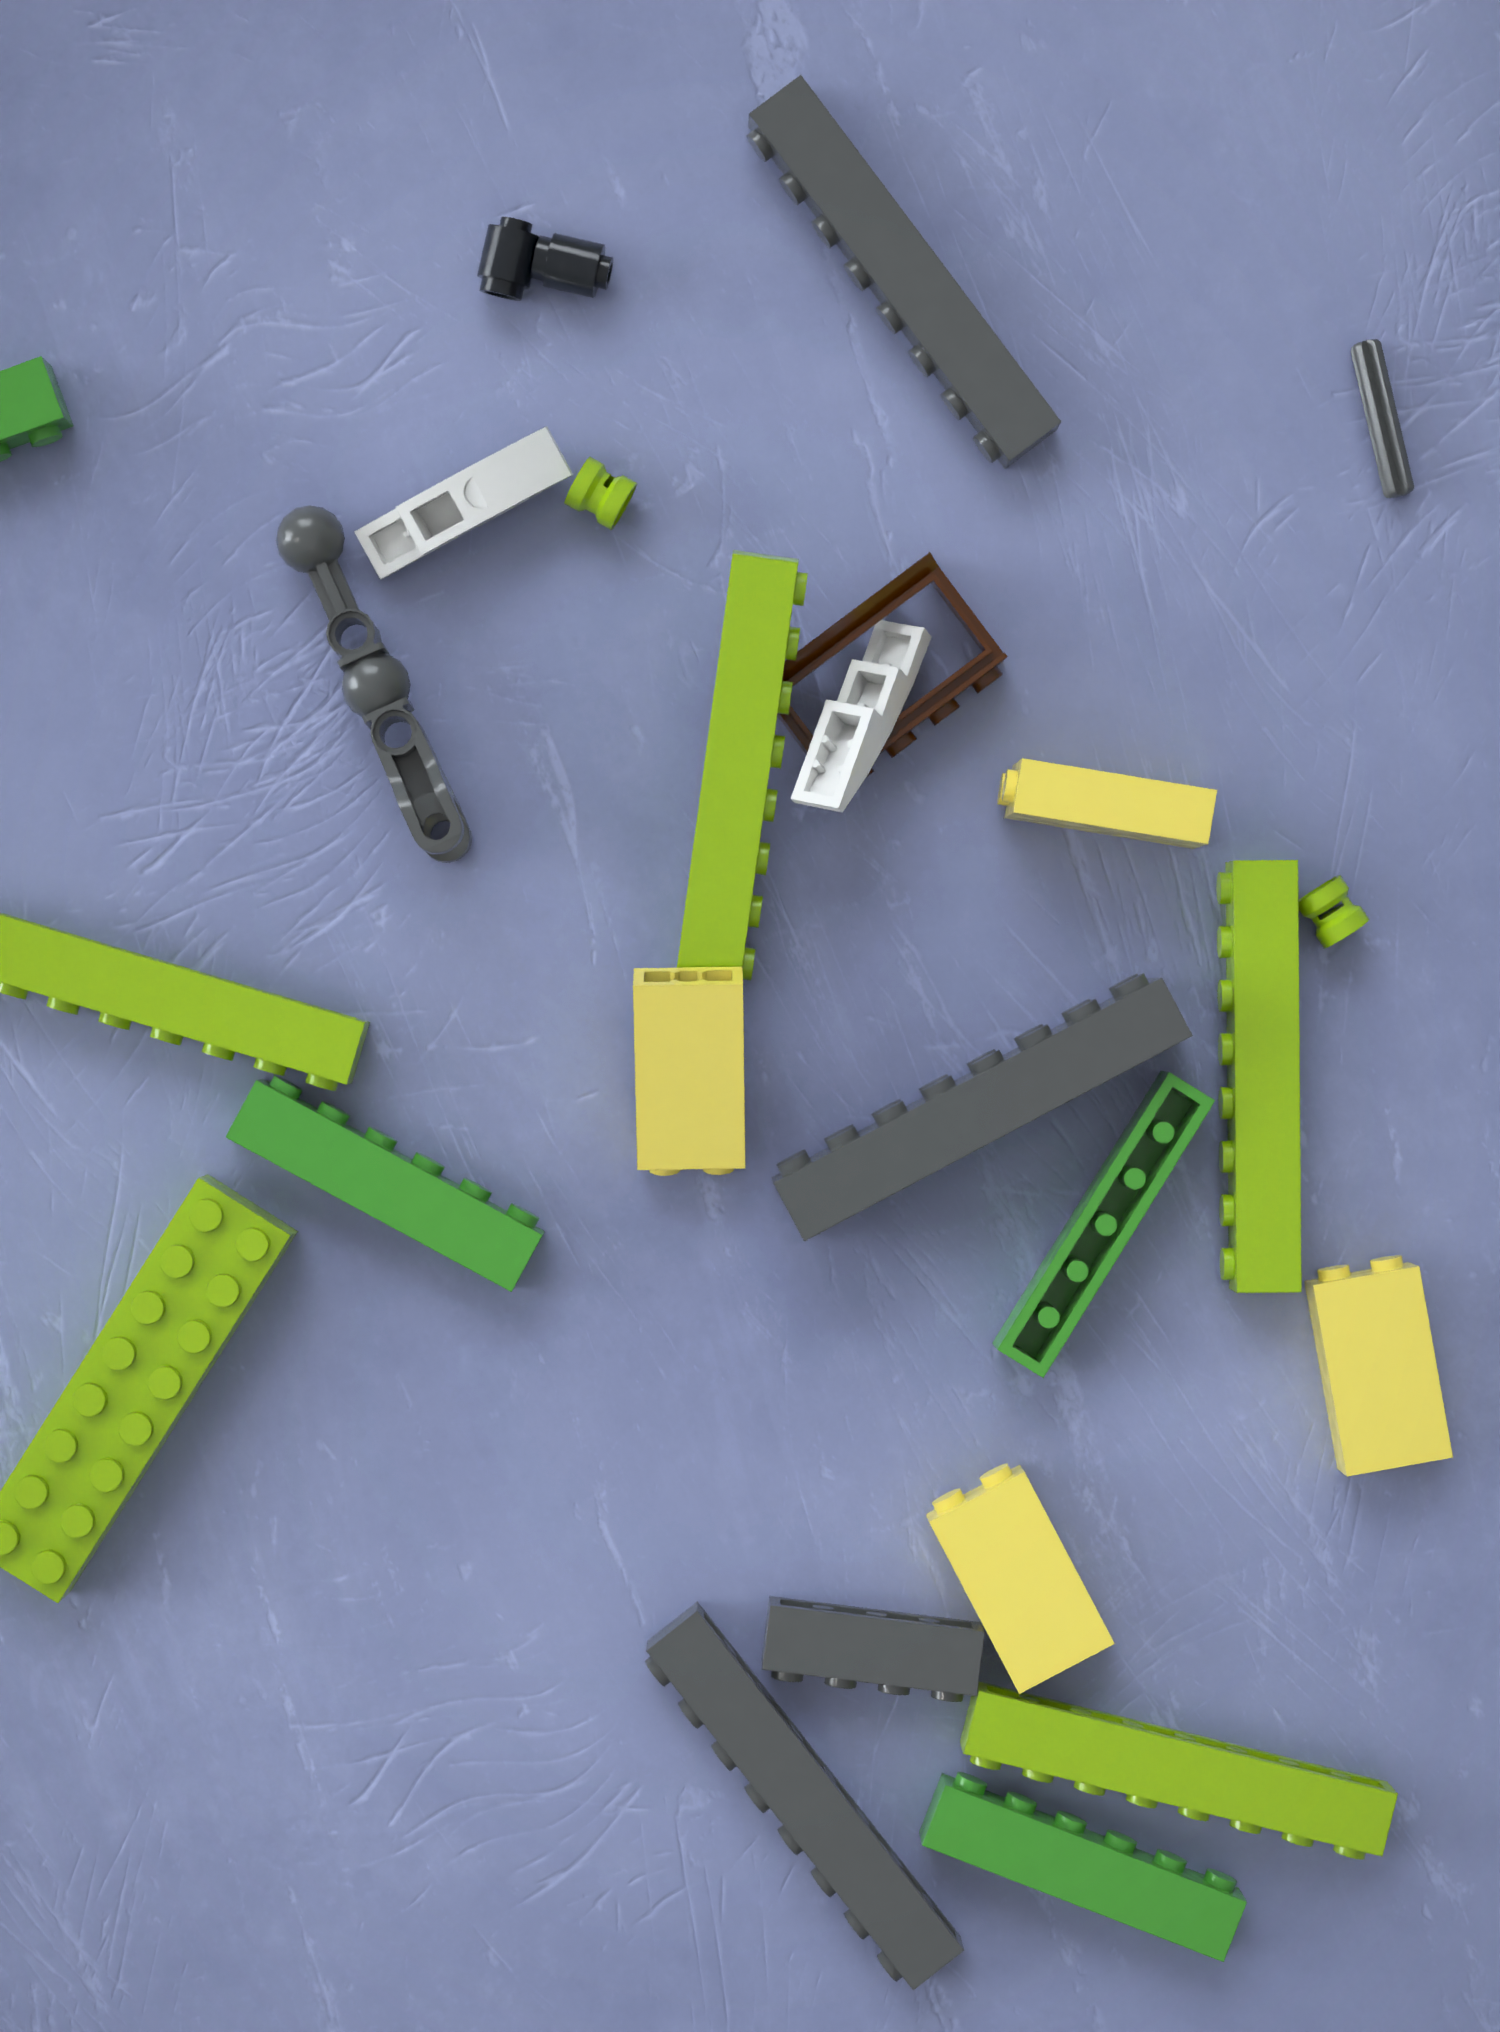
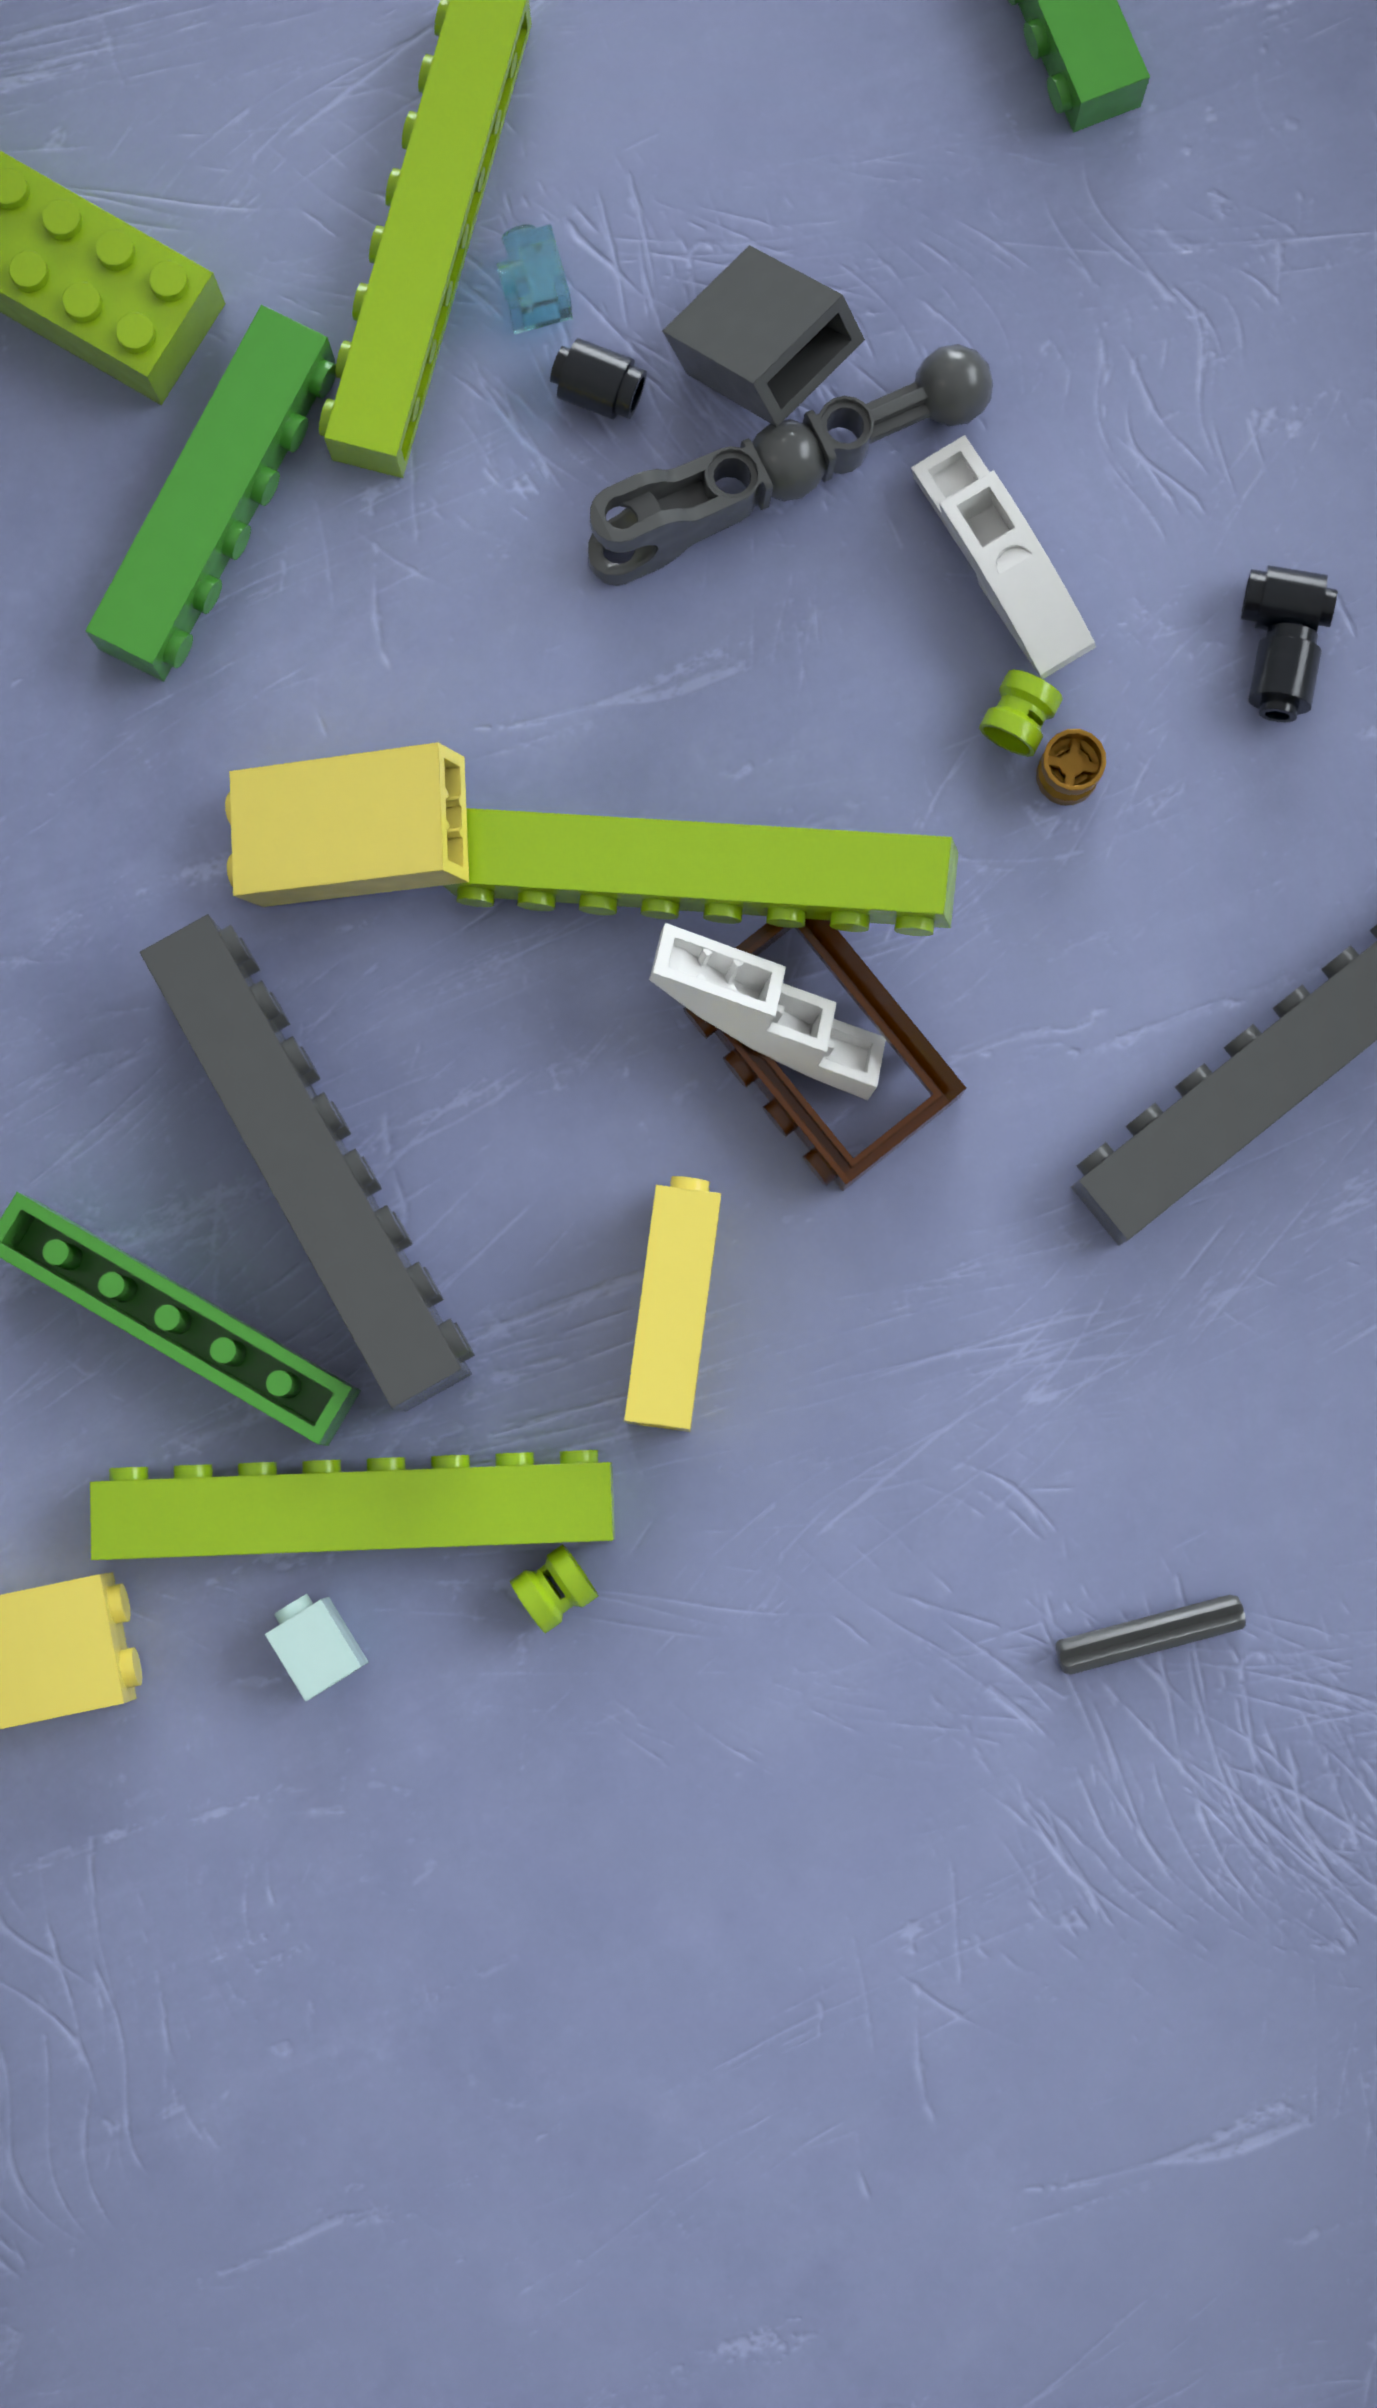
camera: 90 degrees right, 5 degrees down
none -> light aqua brick [265,1594,369,1702]
none -> clear light blue brick [496,224,573,334]
none -> black brick [550,338,647,419]
none -> dark grey brick [662,245,865,427]
none -> pearl gold wheel [1036,729,1106,805]

